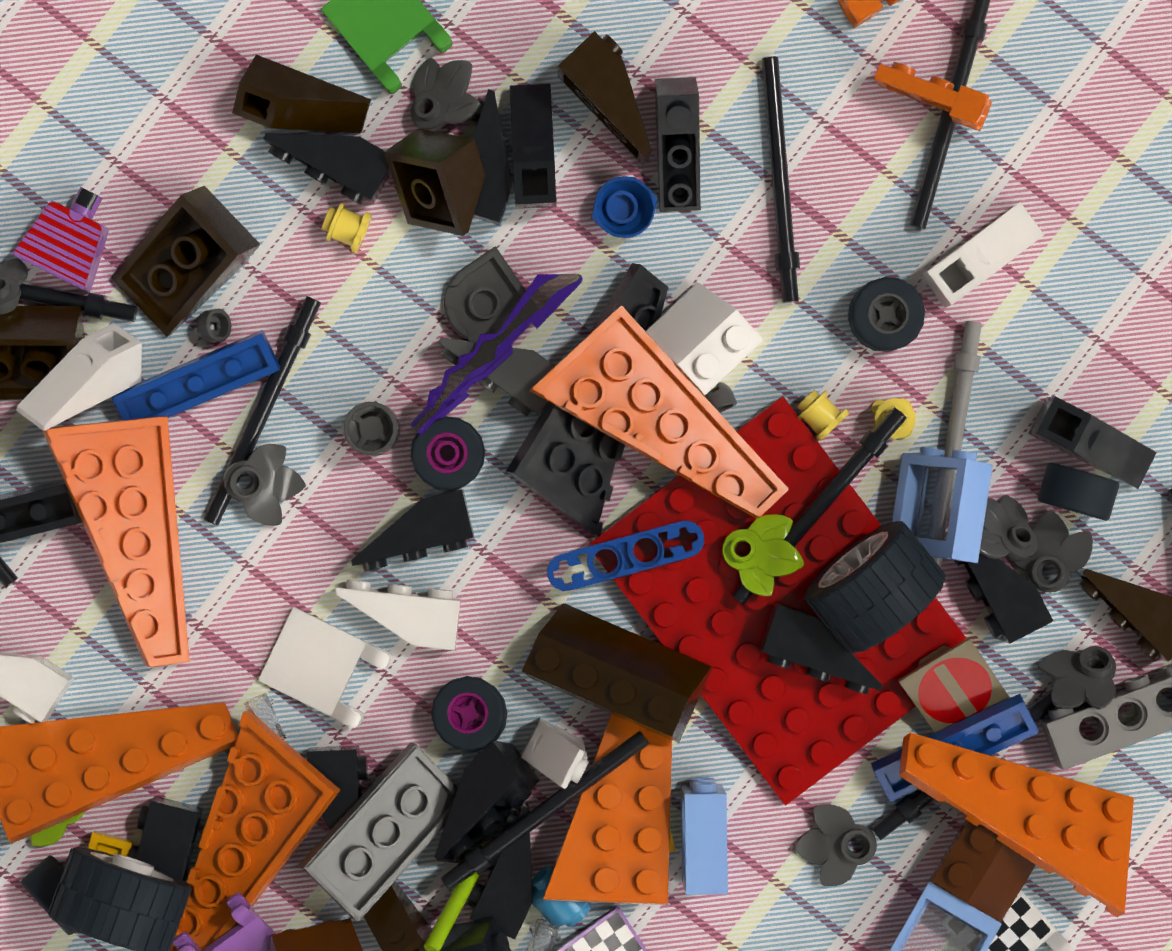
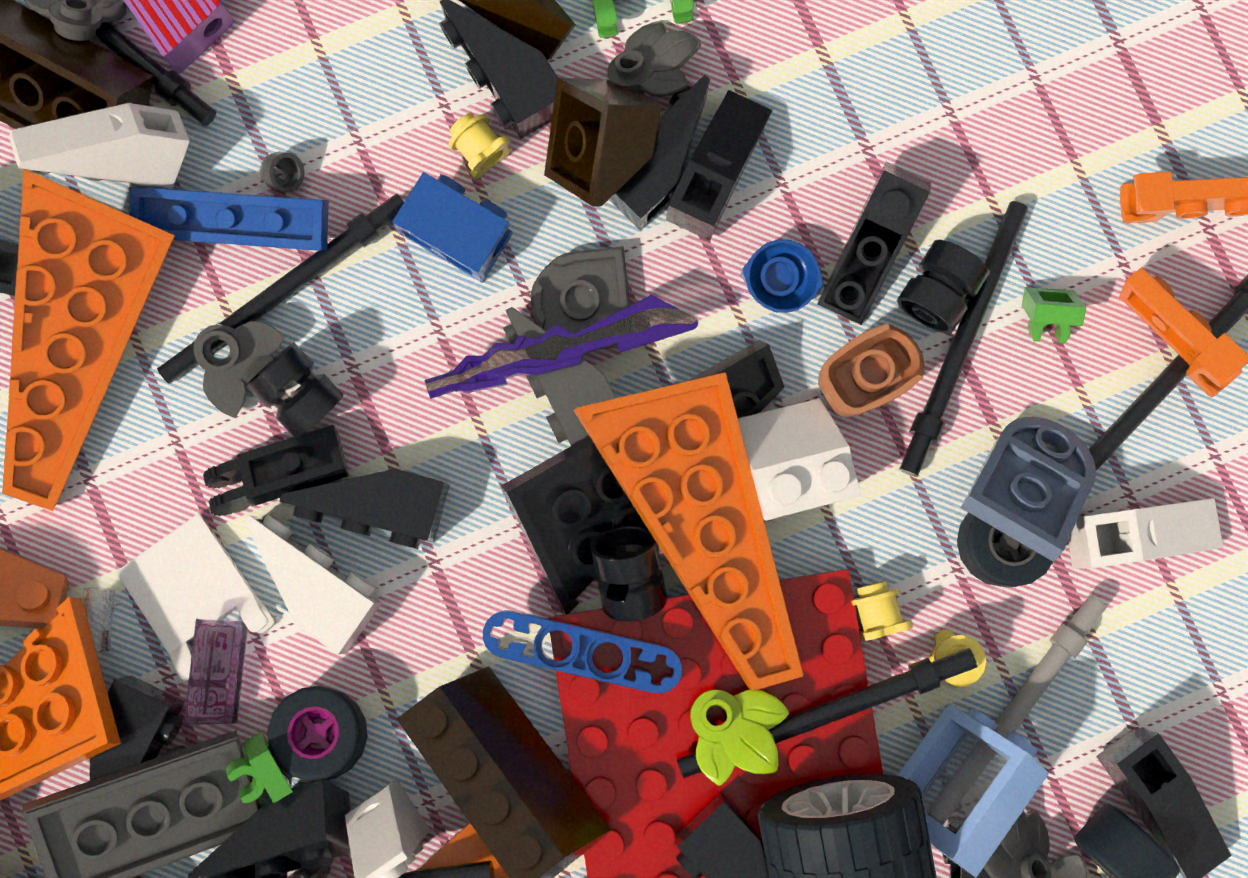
camera: 25 degrees right, 5 degrees down
dark brown slope [111,185,261,337] -> none
dark grey wheel [344,402,400,455] -> none
black wheel [410,416,485,490] -> none
dark brown slope [558,31,651,165] -> none
dark grey hinge [705,382,737,413] -> none
none -> clear purple tile [184,619,248,725]
none -> black hinge [203,425,349,516]
none -> bright green tile [226,732,293,803]
none -> black wheel [245,342,344,438]
none -> blue brick [392,172,513,283]
none -> black wheel [591,525,667,622]
none -> nougat piece [818,323,924,417]
none -> black wheel [897,239,990,334]
none -> sand blue plate [960,417,1096,562]
none -> bright green tile [1021,287,1087,343]

